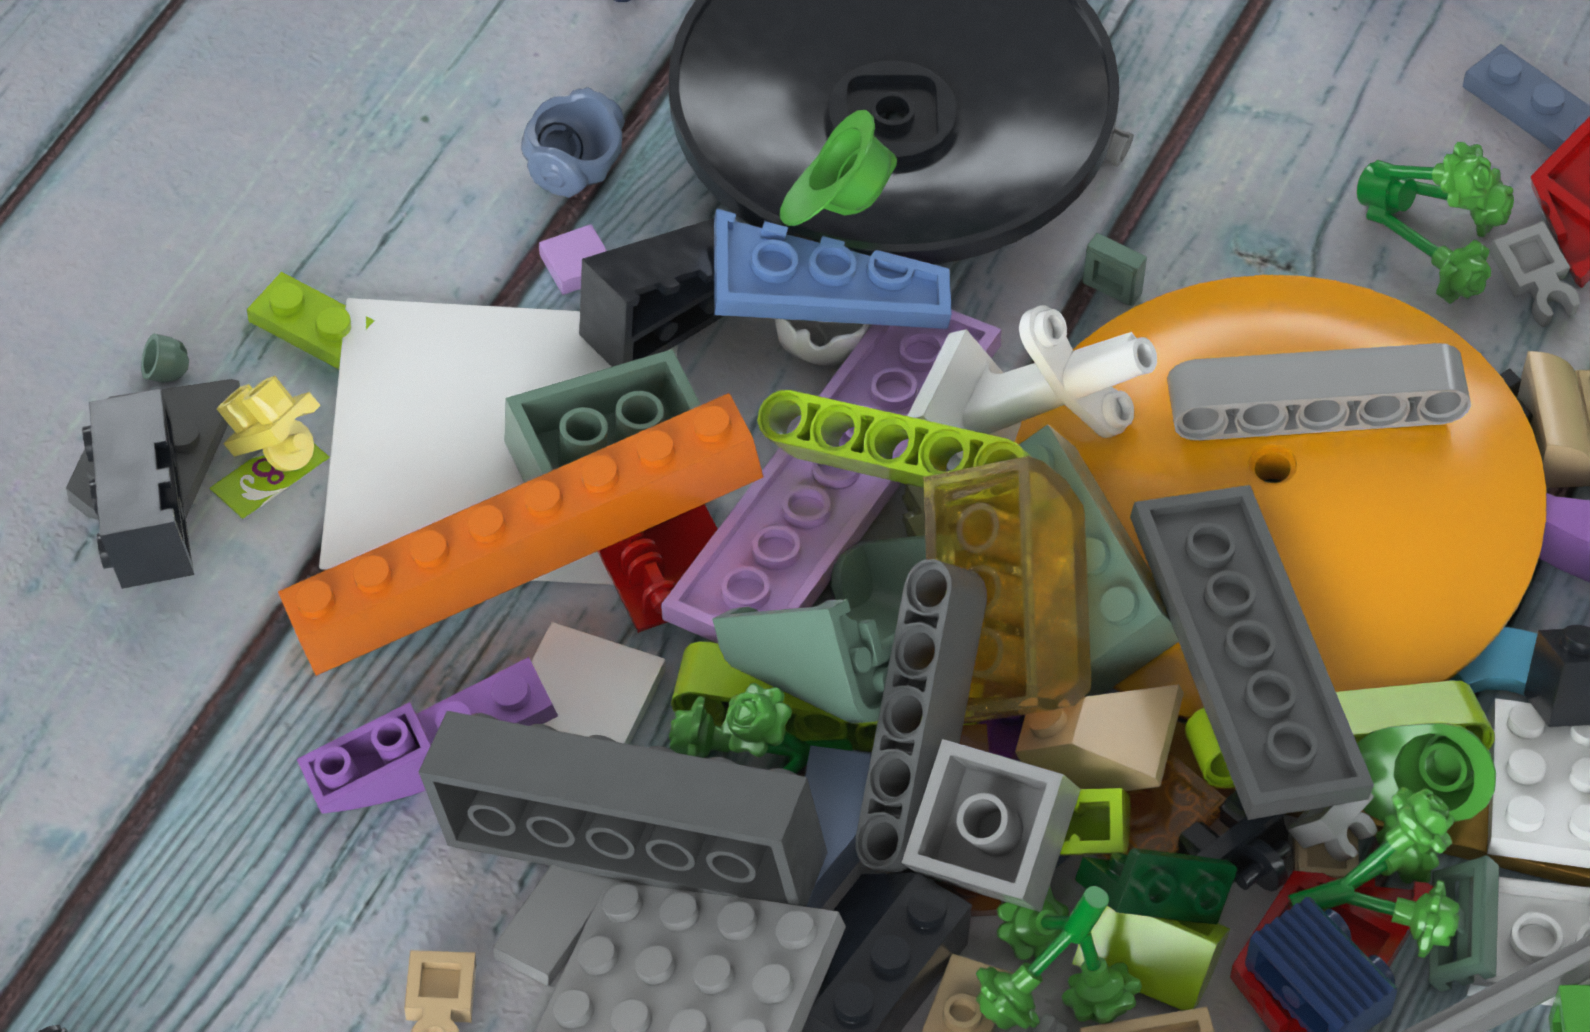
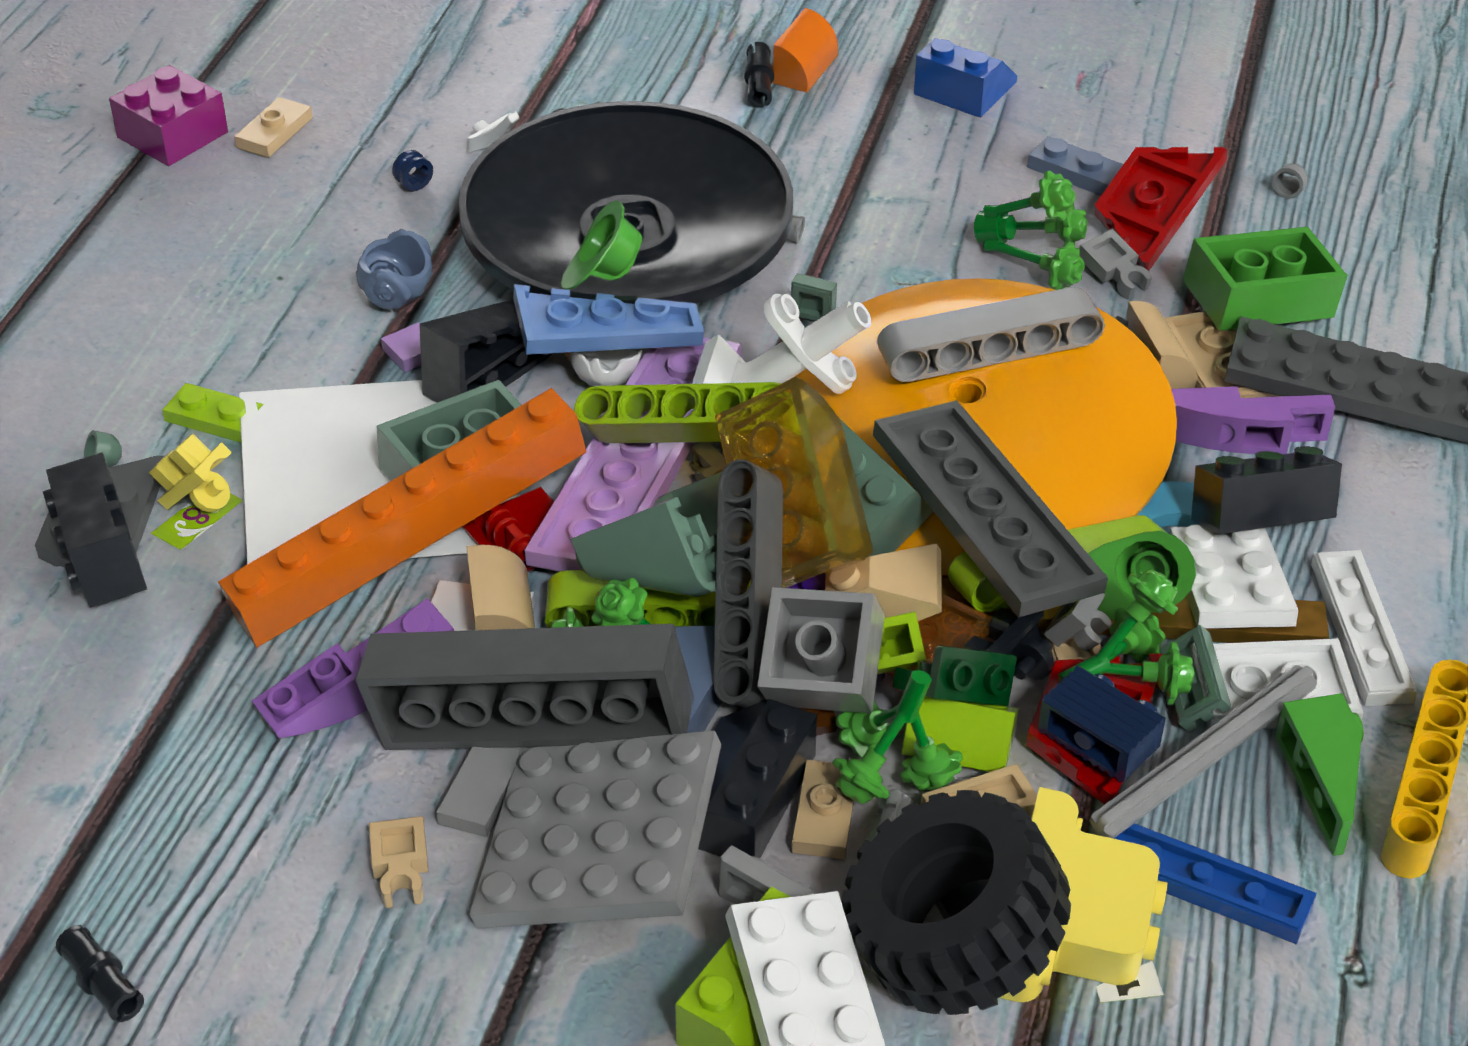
camera: 10 degrees left, 10 degrees down
none -> tan brick [466,545,535,630]

